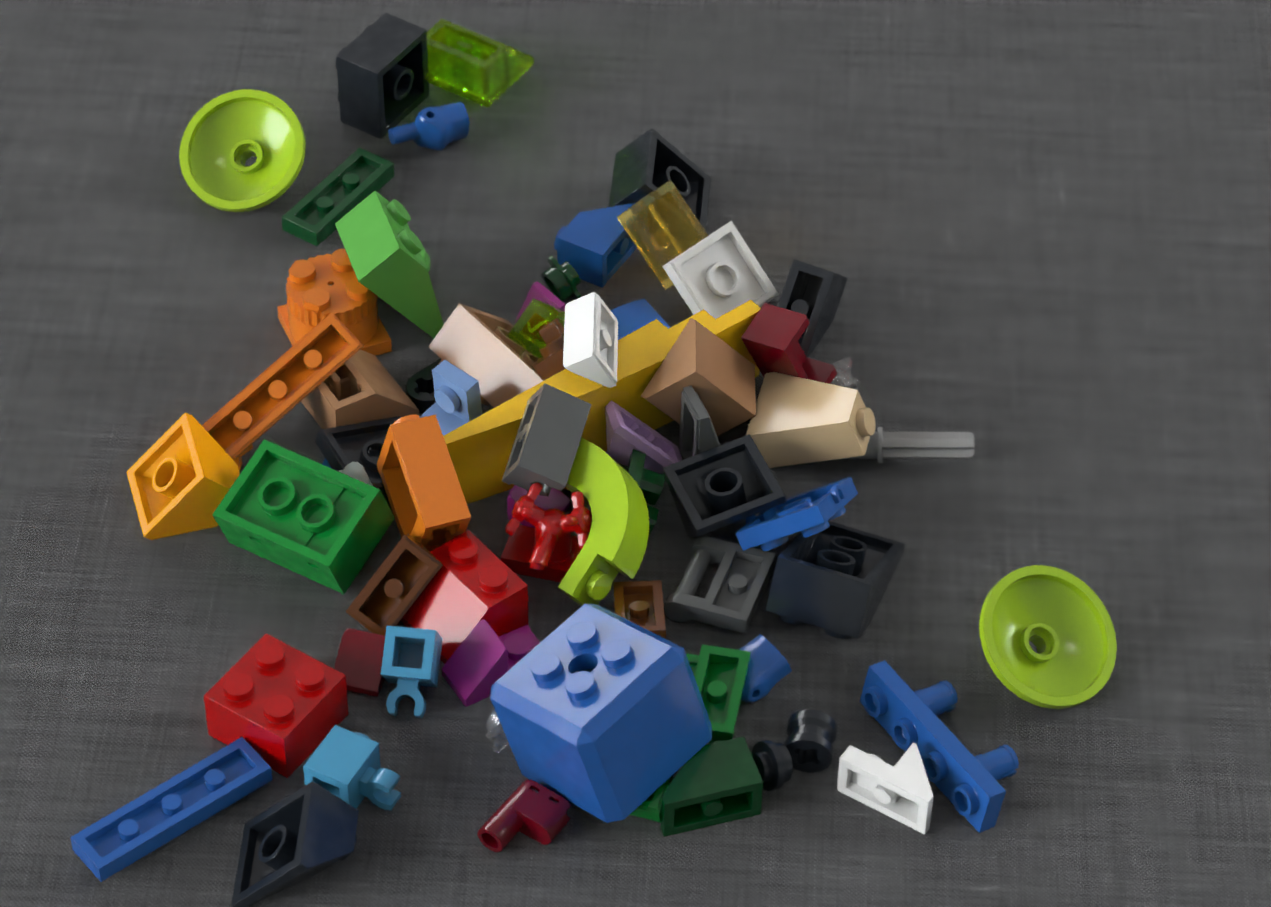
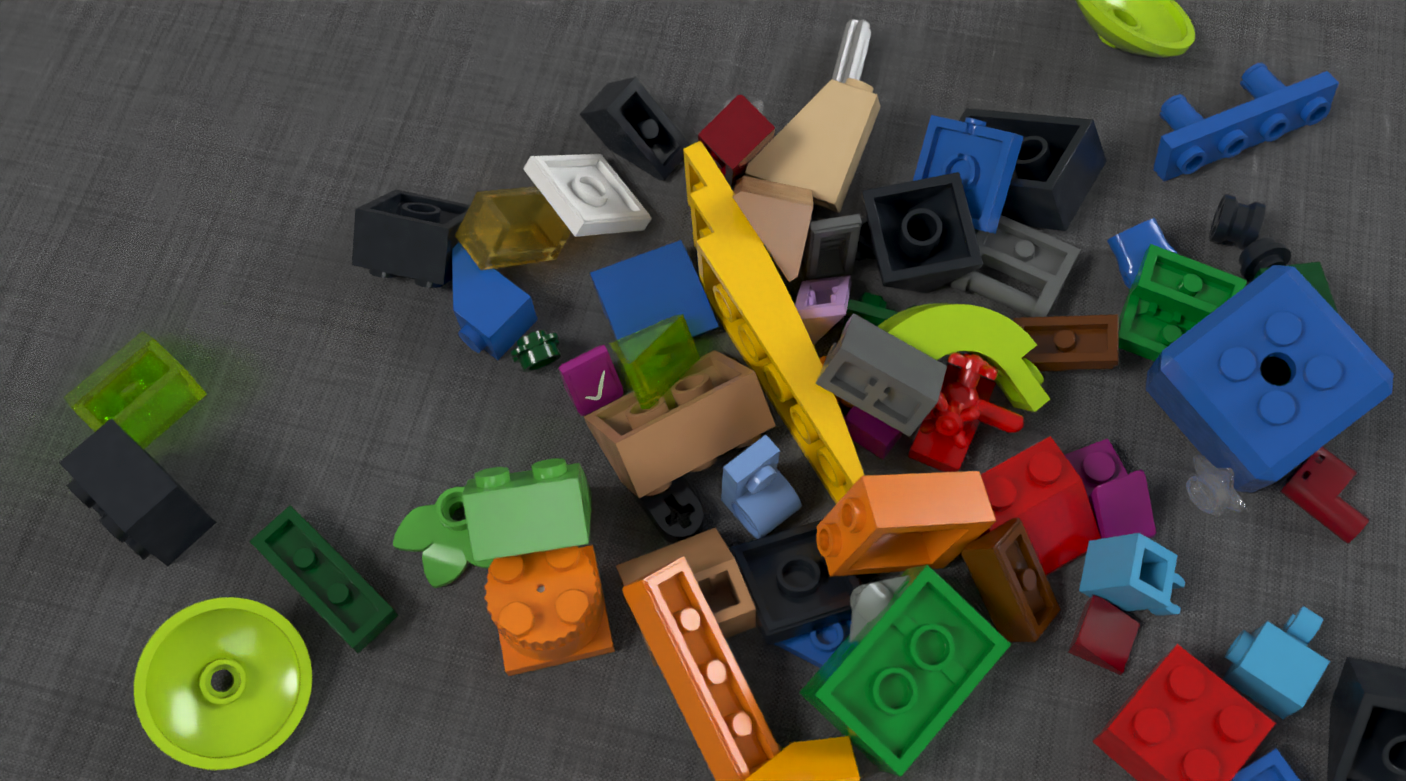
camera: 75 degrees left, 20 degrees up
blue piece [388,102,470,151] -> none
reddish brown plate [534,318,566,381] -> none
white slope [563,292,618,388] -> none
white slope [837,743,933,835] -> none

